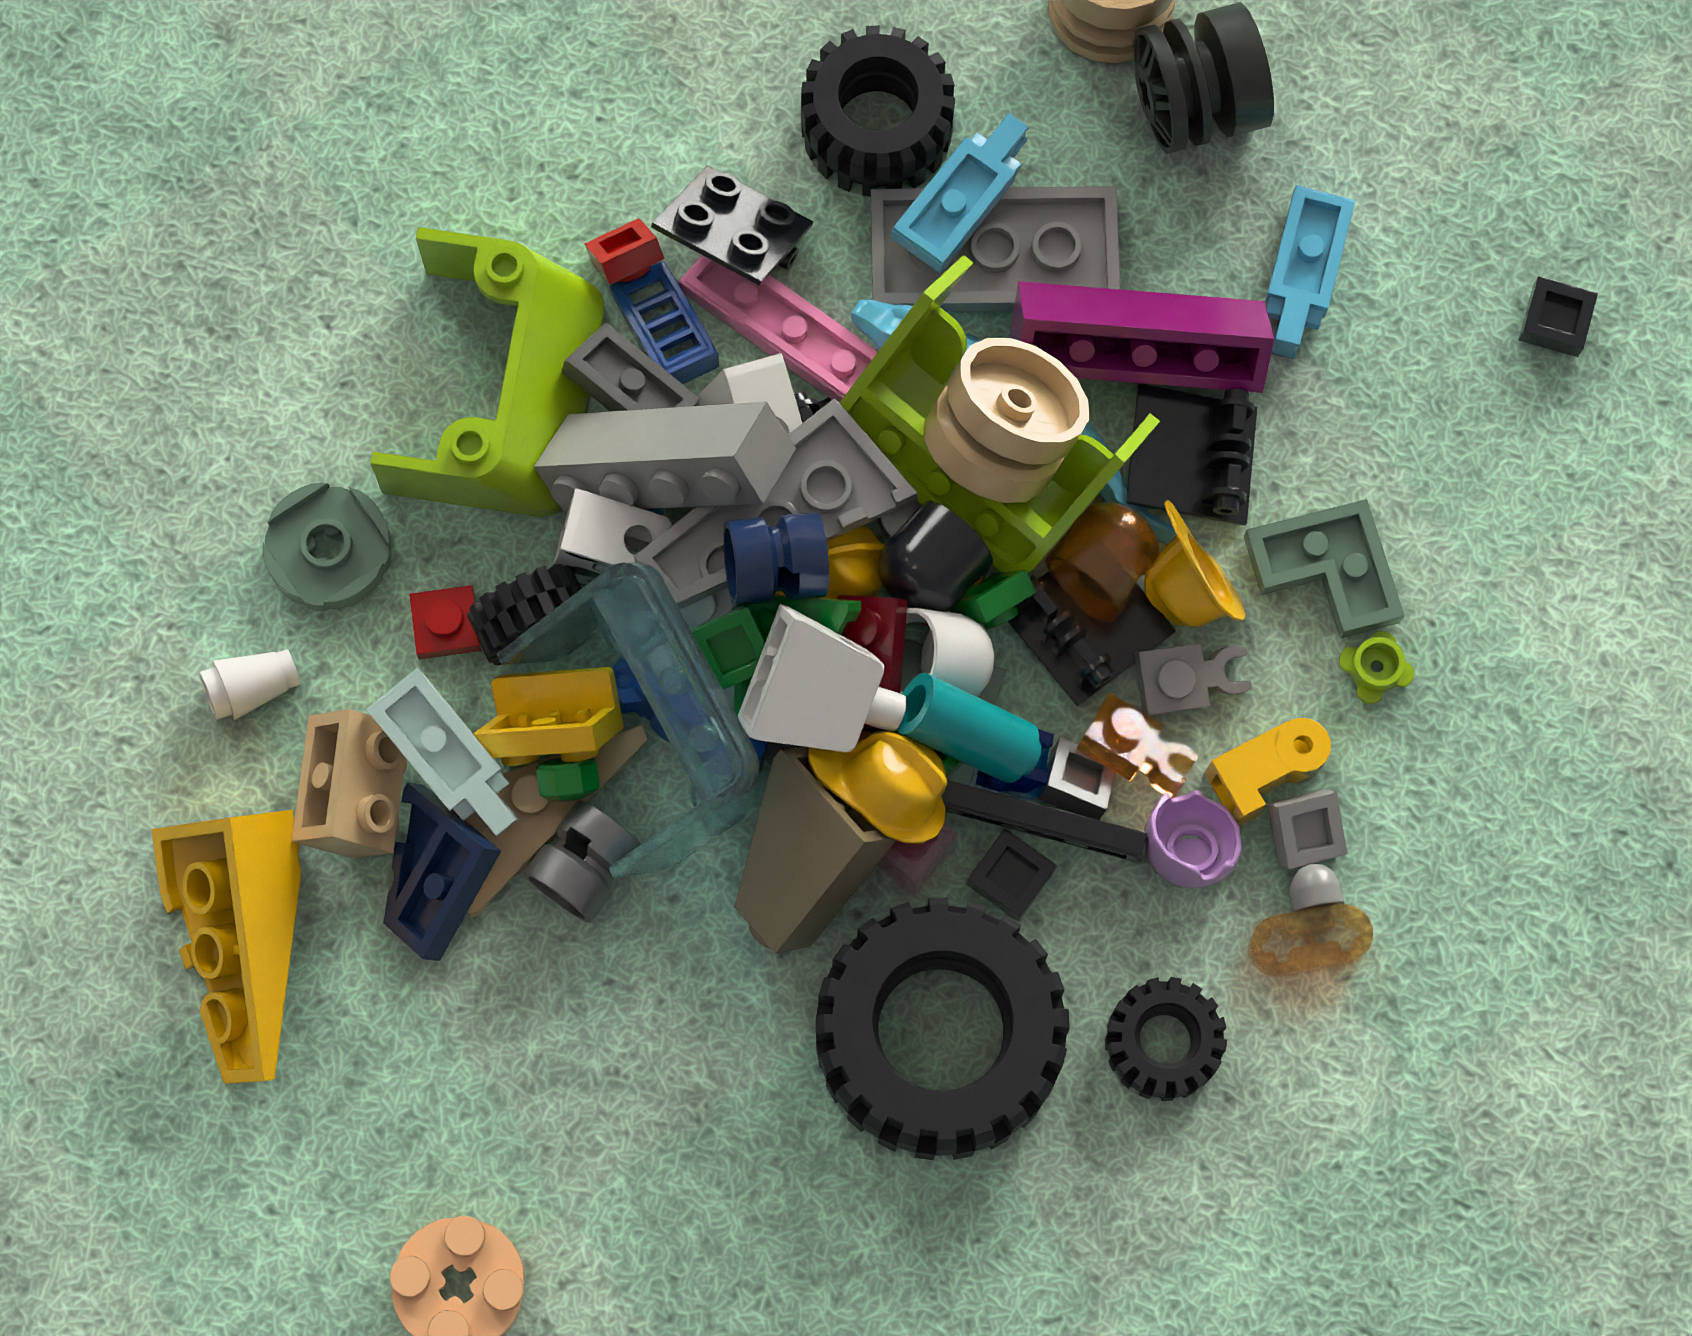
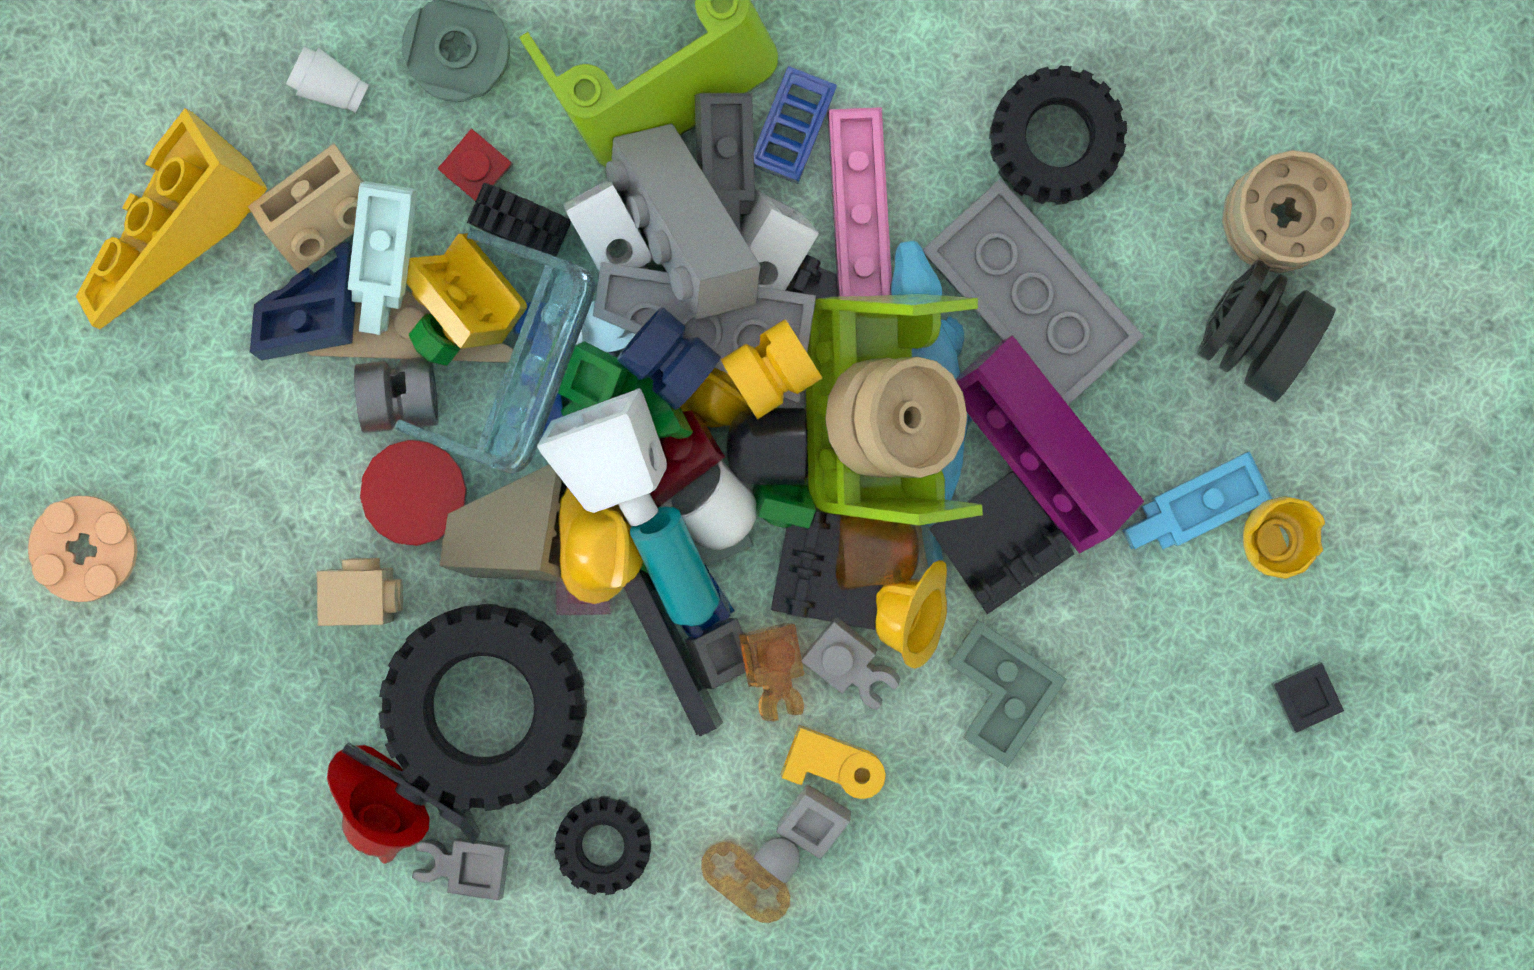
camera: 50 degrees right, 15 degrees up
red plate [584,218,665,285] -> none
black hinge [651,165,814,286] -> none
medium azure hinge [891,113,1029,274] -> none
black plate [966,828,1058,922] -> none
lavender hair [1144,790,1242,888] -> none
lime plate [1339,631,1414,704] -> none
none -> tan brick [317,558,403,626]
none -> red piece [327,745,430,864]
none -> black piece [342,742,481,845]
none -> red tile [360,440,467,546]
none -> plate [412,838,510,900]
none -> yellow wheel [720,319,823,419]
none -> yellow hair [1243,496,1325,579]

